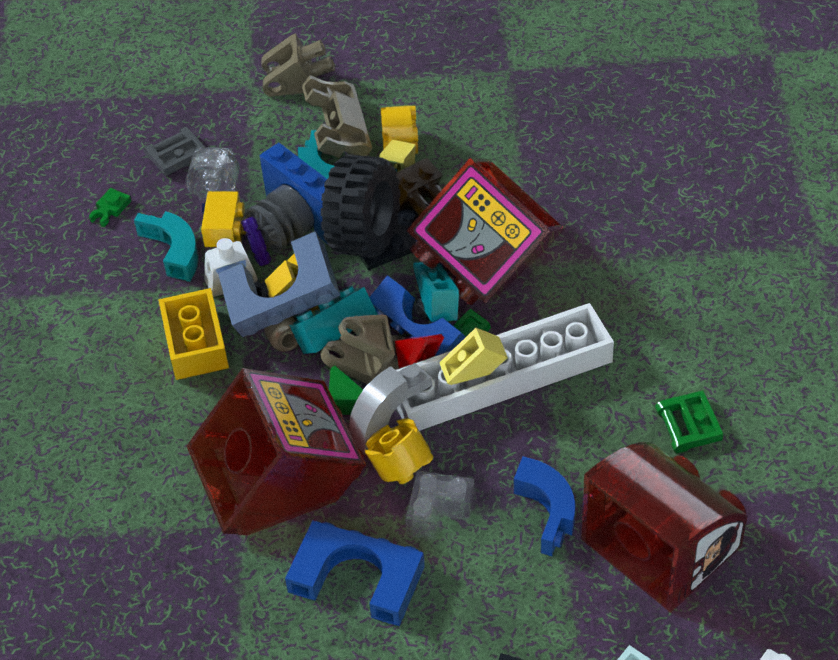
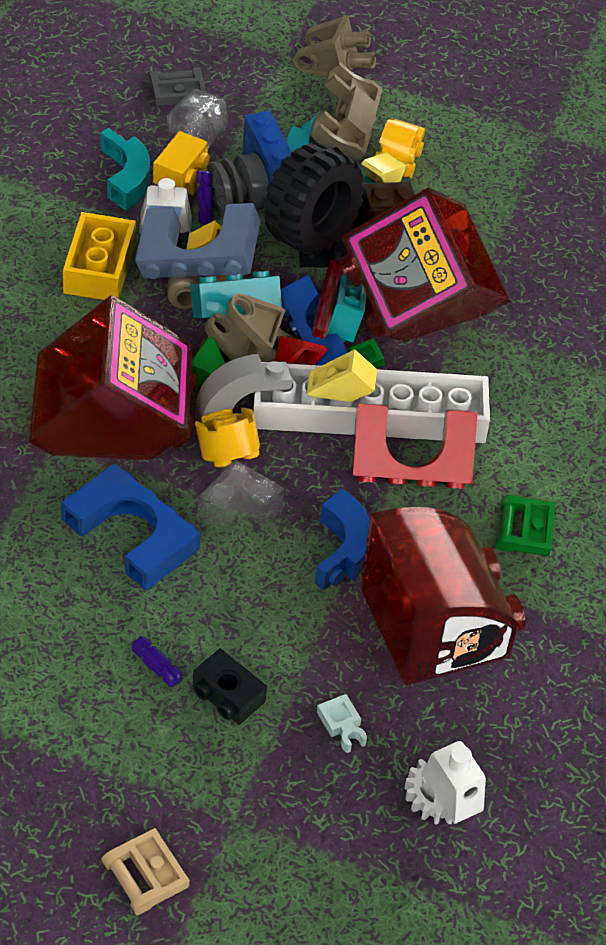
camera: 15 degrees right, 0 degrees up
green plate [89,188,132,227] -> none
none -> dark red axle [311,260,344,339]
none -> arch [352,403,477,489]

